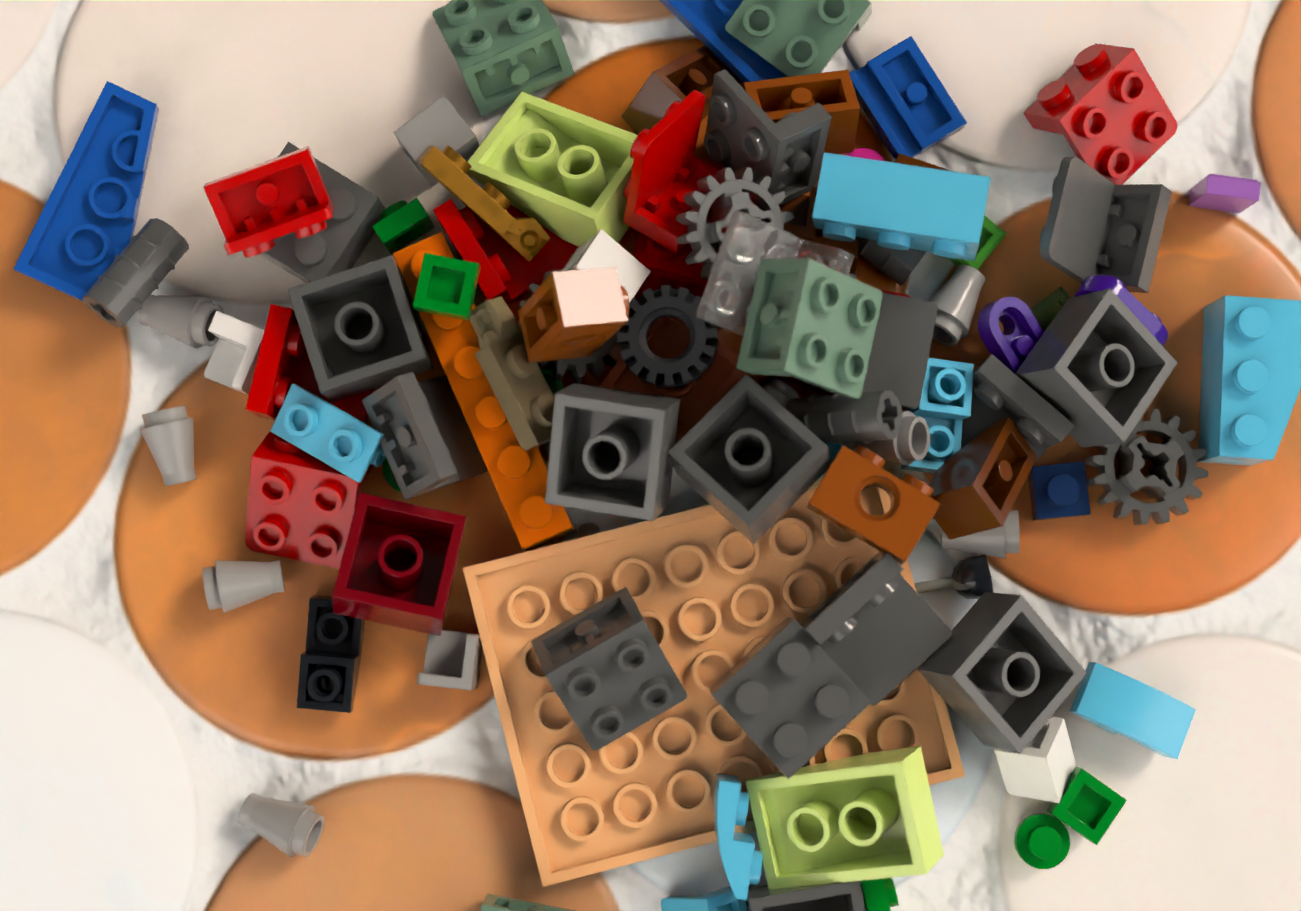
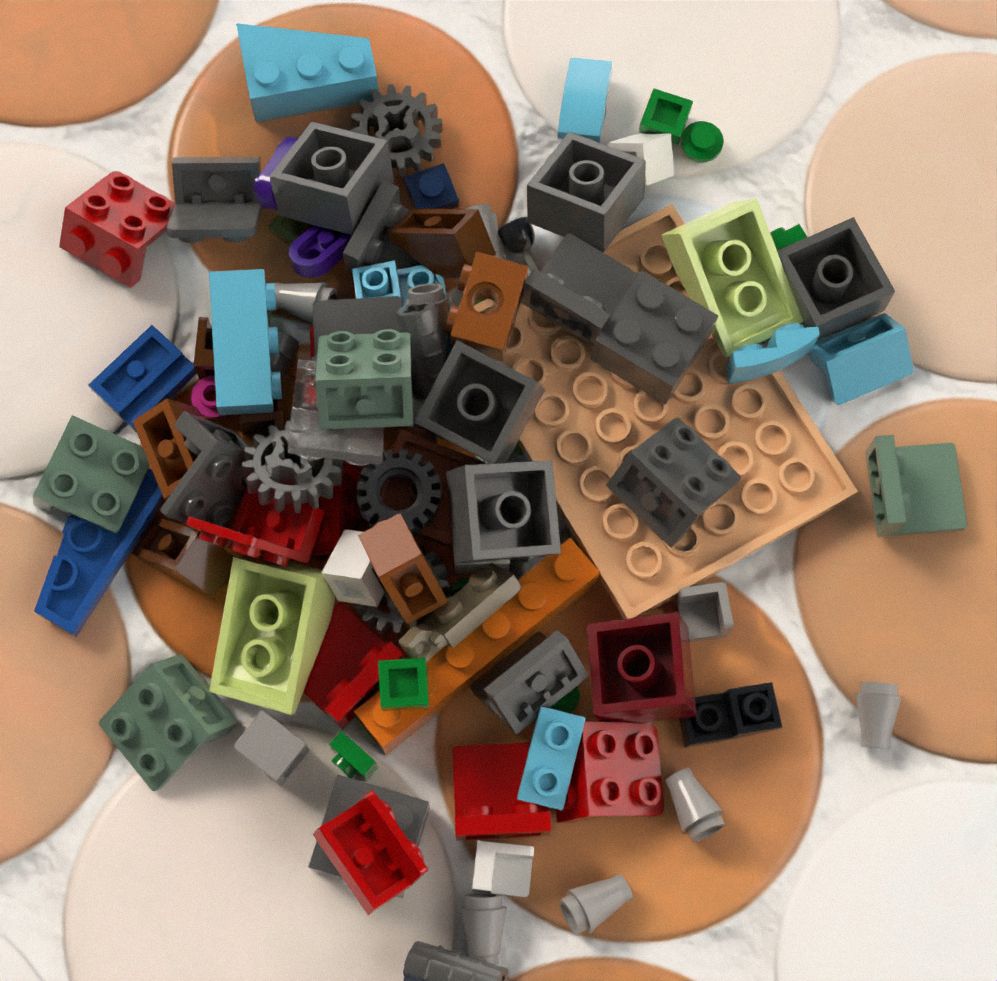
camera: 105 degrees left, 10 degrees down
dark grey brick [288,255,434,402] -> none
pearl gold hinge [417,145,550,262] -> none
medium lavender tile [1189,174,1261,213] -> none

